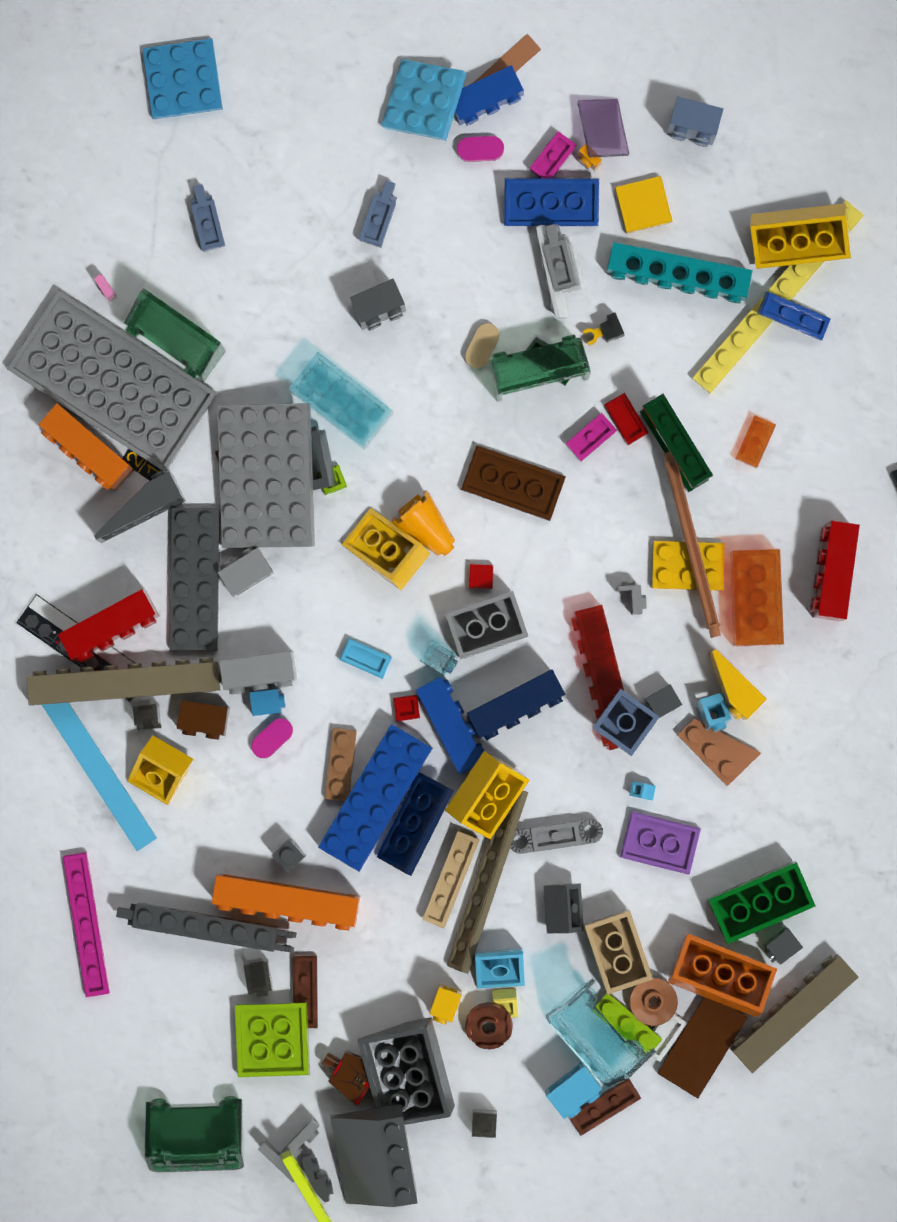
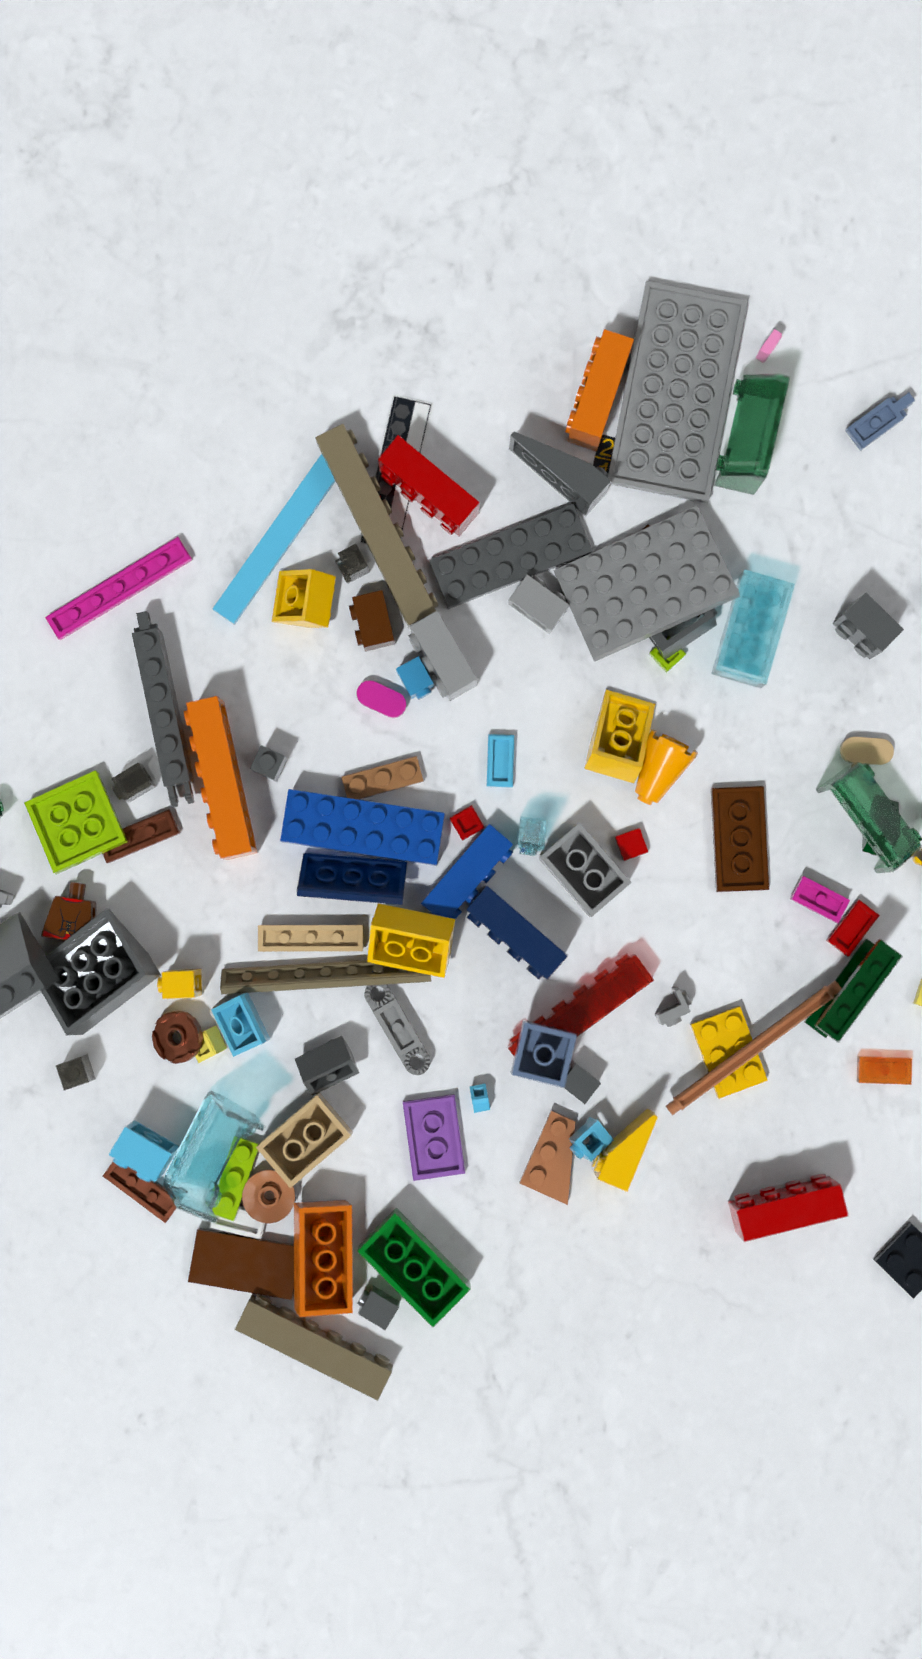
camera: 60 degrees right, 0 degrees up
clear orange brick [730,549,784,647] -> none

